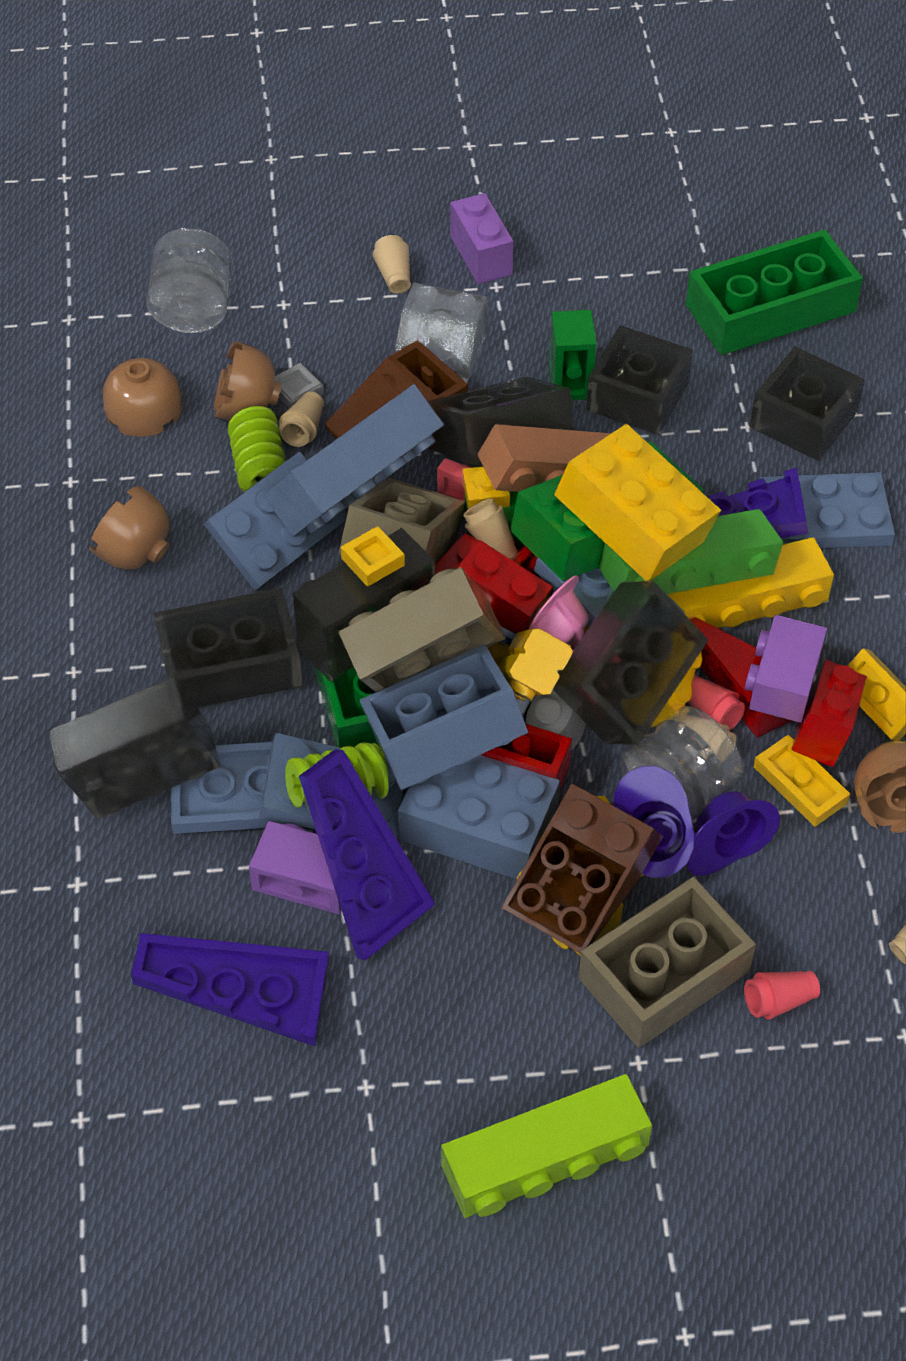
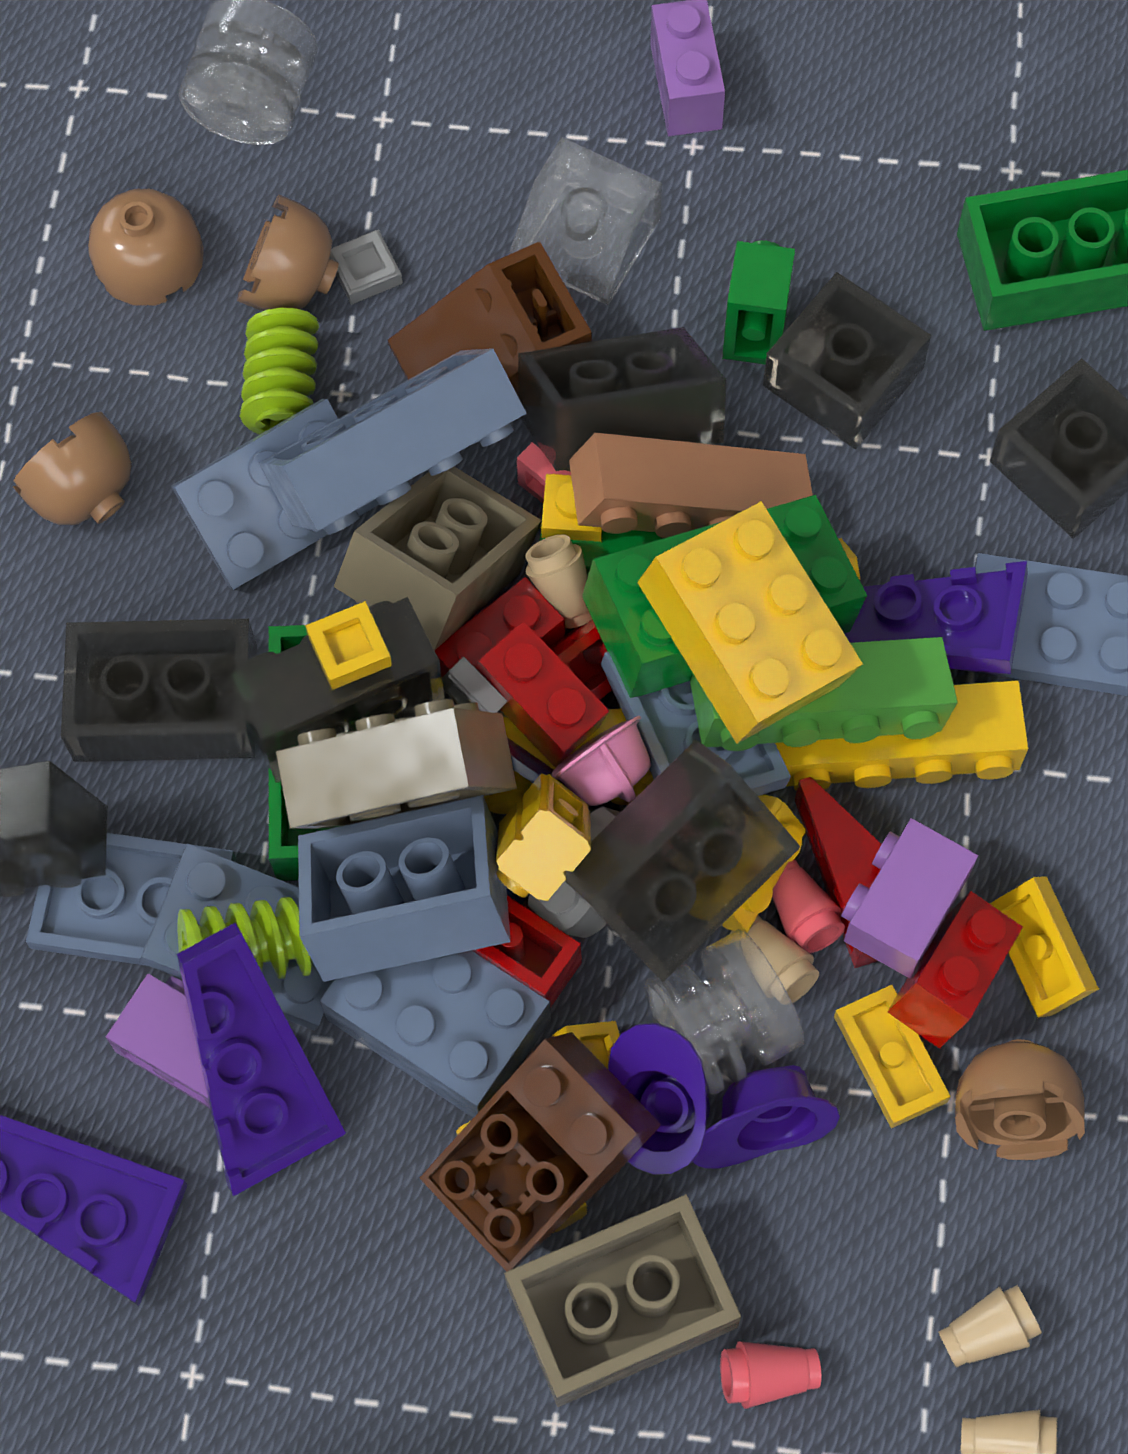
camera: 15 degrees right, 15 degrees up
tan cone [279,392,324,447] -> none
tan cone [373,235,411,294] -> none

